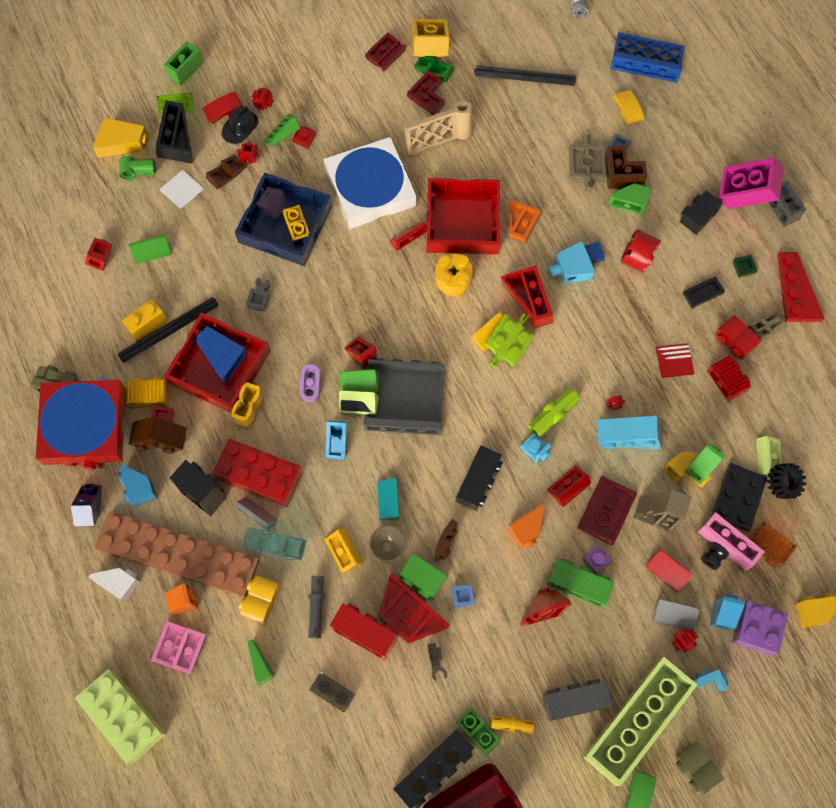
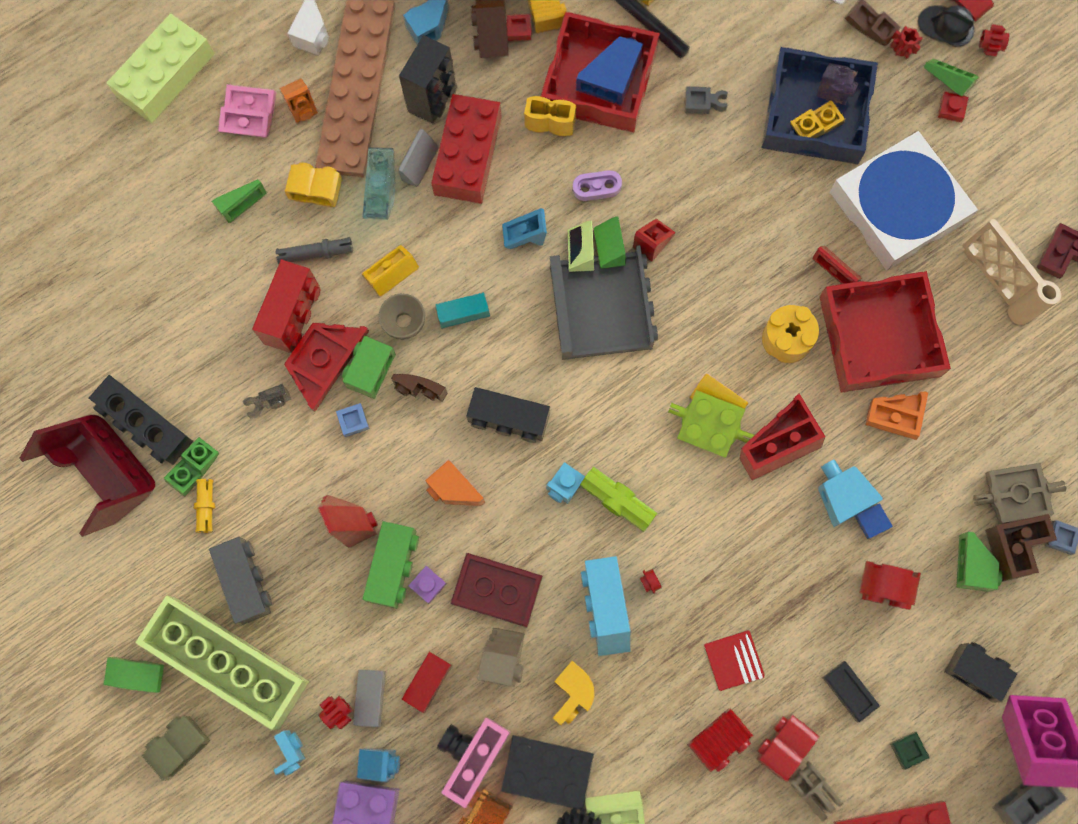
camera: 85 degrees right, 5 degrees up
clear smoke plate [309,672,356,713] -> none
red slope [547,466,591,507] -> none
bright green slope [685,443,725,484] -> none

